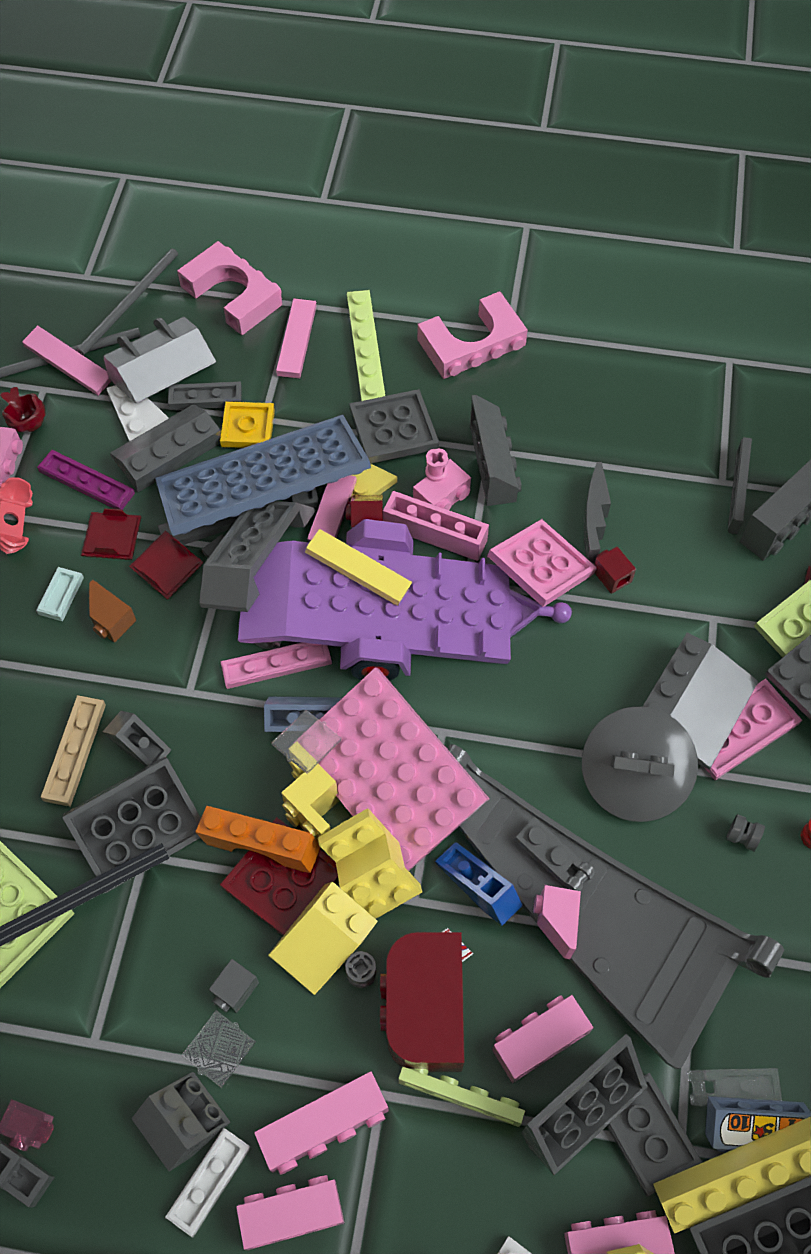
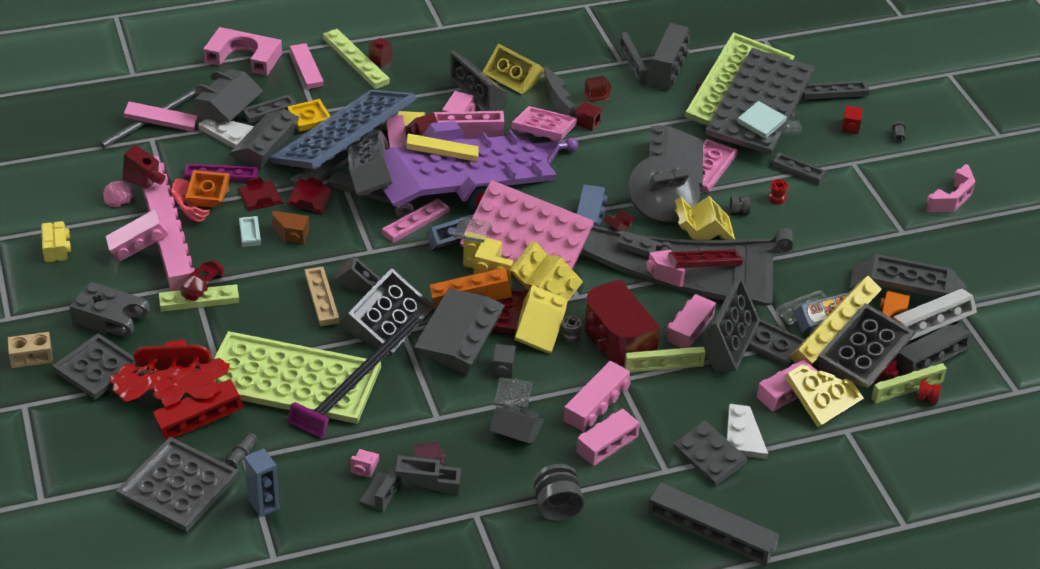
camera: 30 degrees left, 20 degrees down
dark red hat [0,387,46,433] -> none
dark grey piece [76,248,178,356] -> none
white tile [165,1128,251,1237] -> none
dark grey plate [349,389,439,464] -> none
bright pink arch [417,291,528,379] -> none
bright pink bush [425,448,448,482] -> none
blue slope [435,842,523,926] -> none
none -> orange slope [185,170,230,208]
none -> dark red brick [368,38,392,67]
none -> dark grey slope [413,289,505,376]
none -> light yellow slope [483,43,544,94]
none -> sand blue brick [577,185,608,227]
none -> clear red brick [584,75,611,102]
none -> dark red bracket [603,210,634,232]
none -> dark red tile [667,249,743,268]
none -> light yellow bracket [675,196,735,240]

